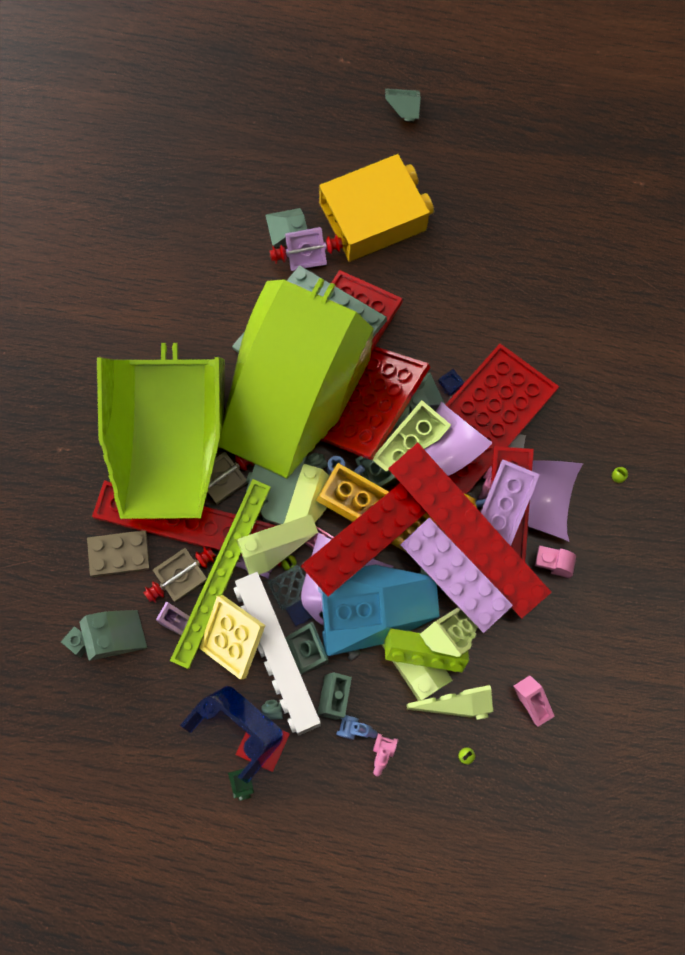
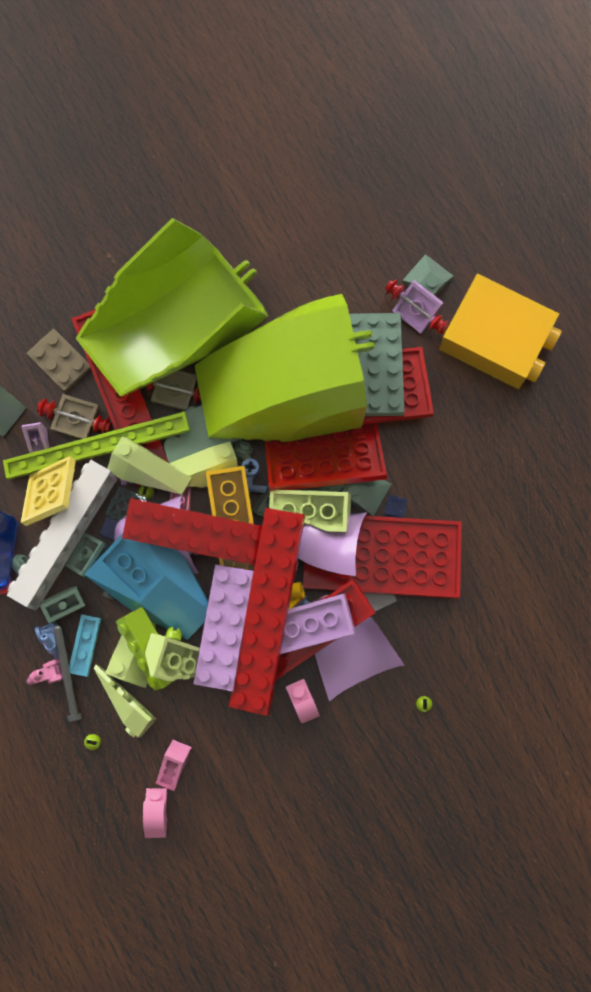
camera: 60 degrees right, 5 degrees up
none -> dark grey bar [53,625,82,722]
none -> medium azure plate [69,615,102,677]
none -> bright pink brick [143,788,168,838]
none -> lime hinge [165,627,182,642]

